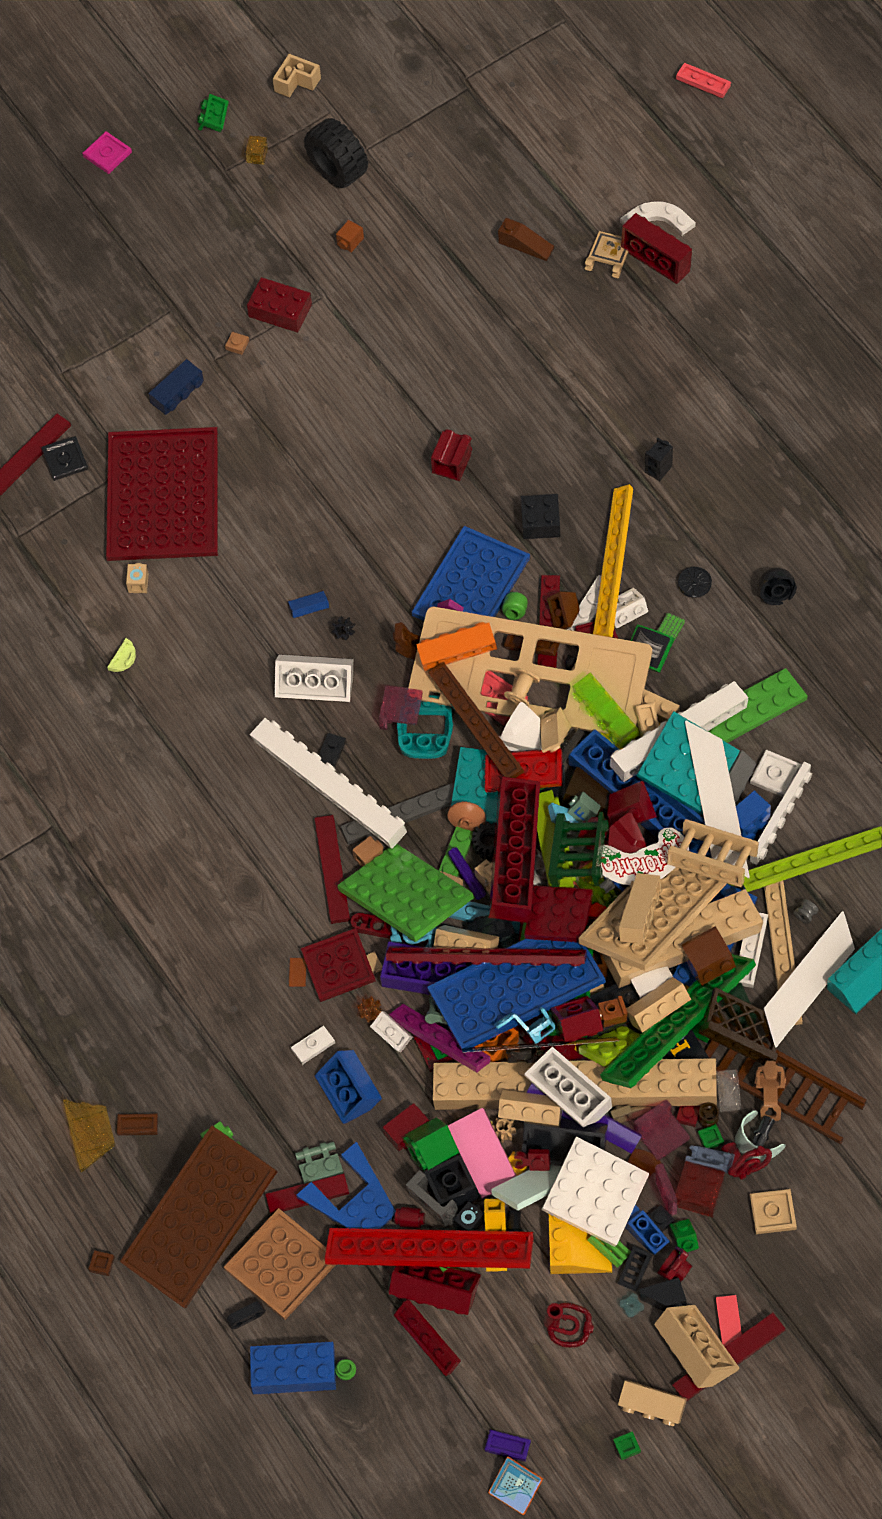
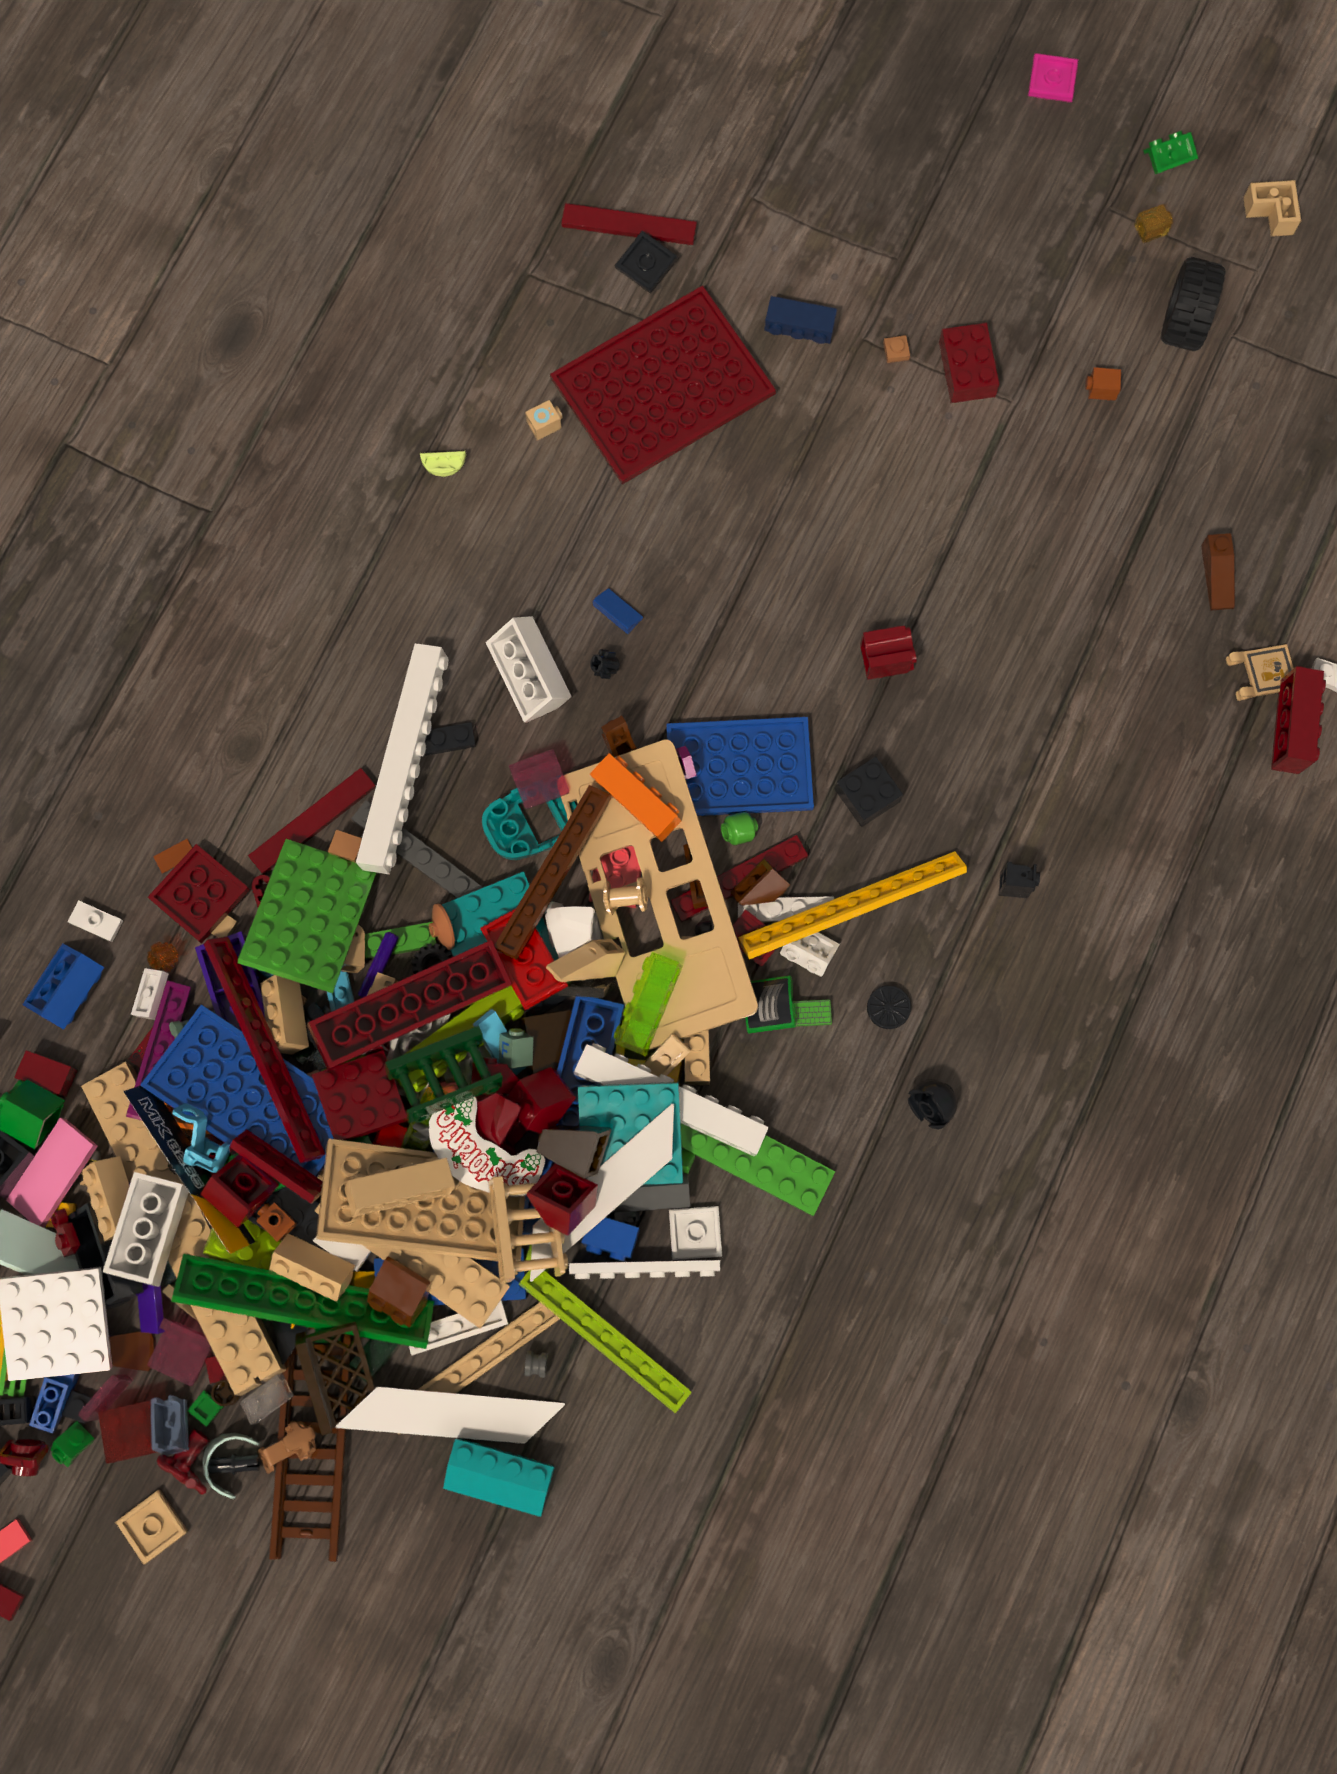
camera: 55 degrees right, 15 degrees up
none -> dark red plate [230,1129,323,1204]
none -> dark red slope [527,1163,598,1236]
none -> dark brown slope [536,1125,612,1179]

